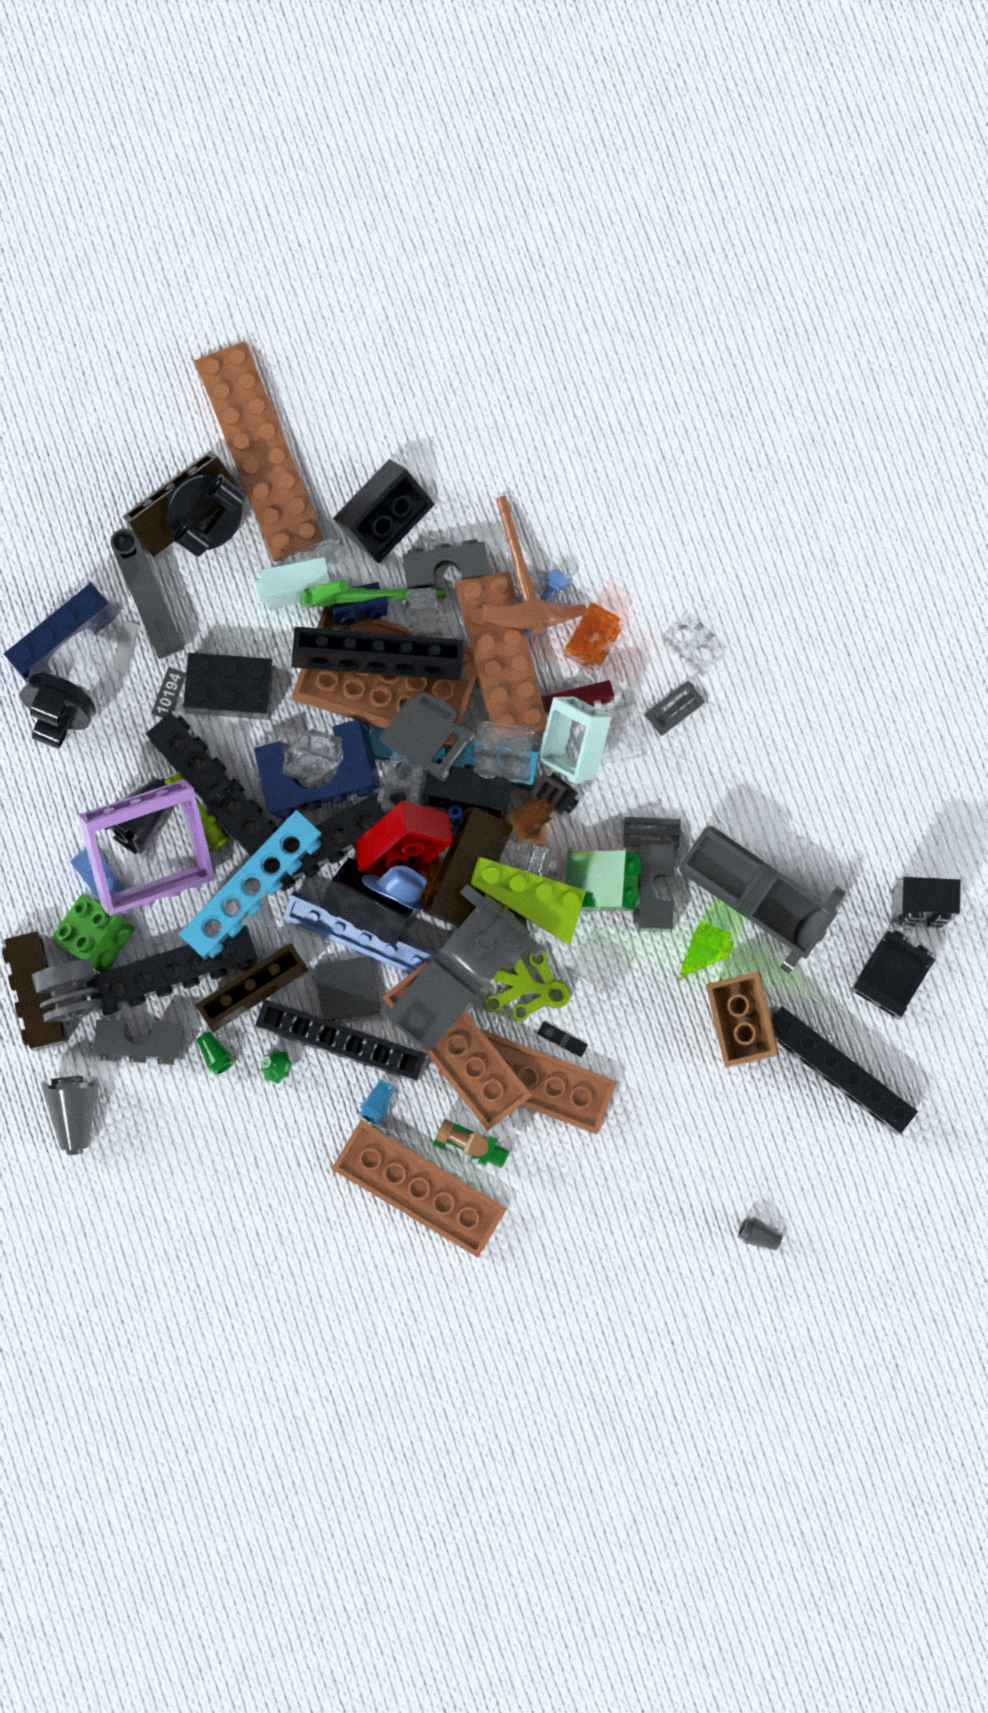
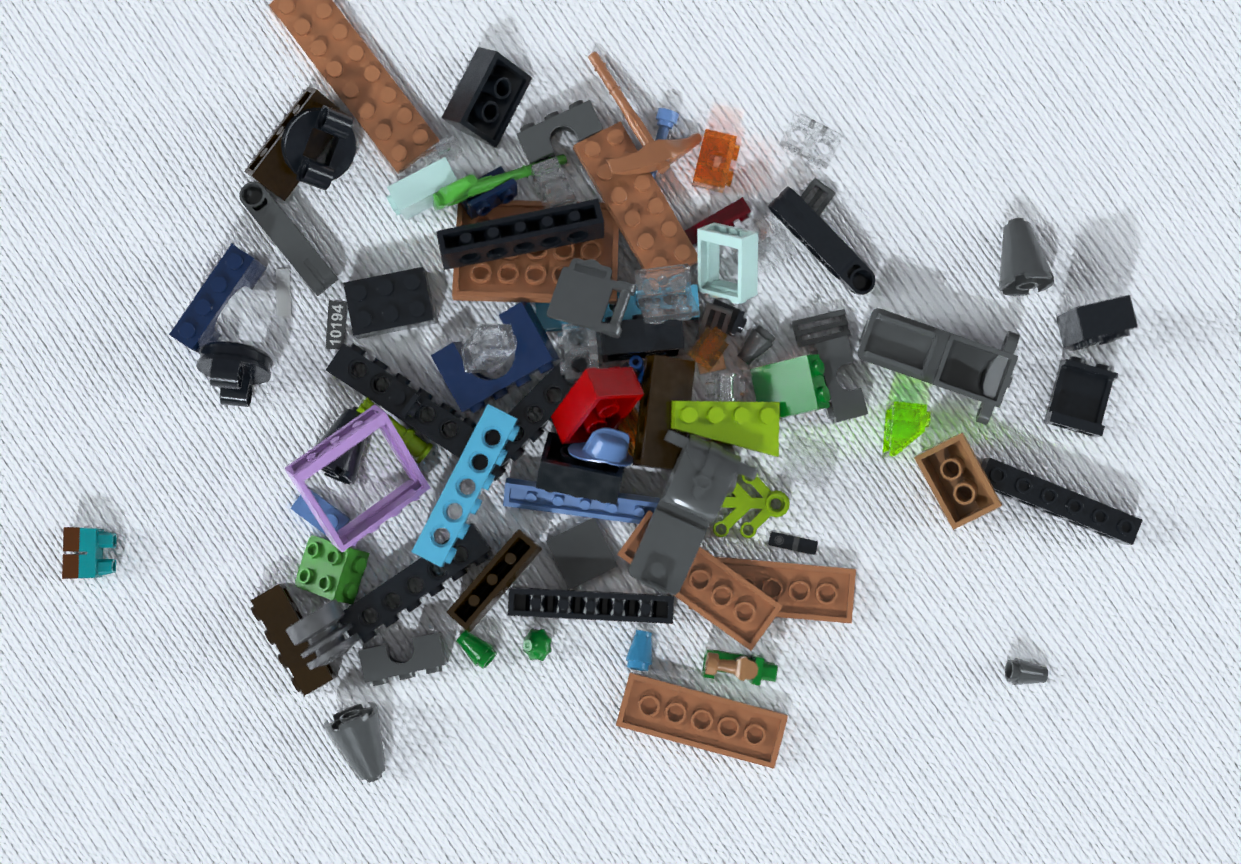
camera: 15 degrees left, 5 degrees up
none -> dark grey cone [737,325,775,366]
none -> black piece [768,186,875,295]
none -> dark grey cone [999,218,1054,296]

